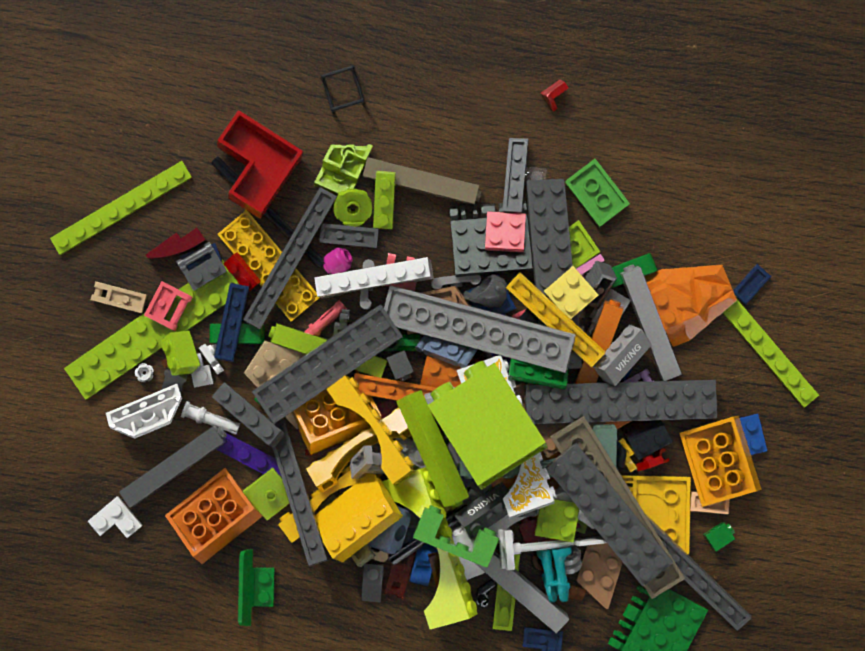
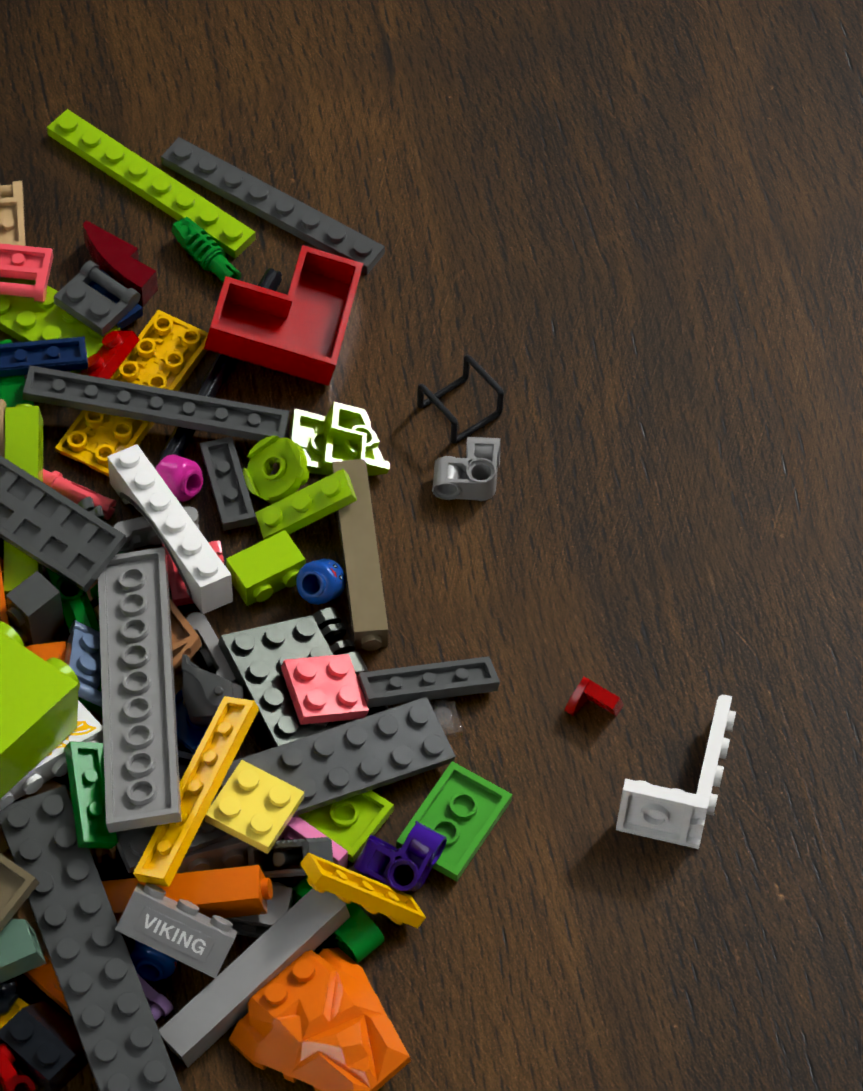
camera: 70 degrees right, 30 degrees down
none -> dark grey plate [161,137,385,274]
none -> green hinge [171,217,241,282]
none -> lime brick [226,530,306,606]
none -> blue head [296,558,346,605]
none -> yellow plate [300,852,426,928]
none -> dark purple piece [353,821,447,892]
none -> light grey piece [432,437,501,501]
none -> white bracket [616,695,736,849]

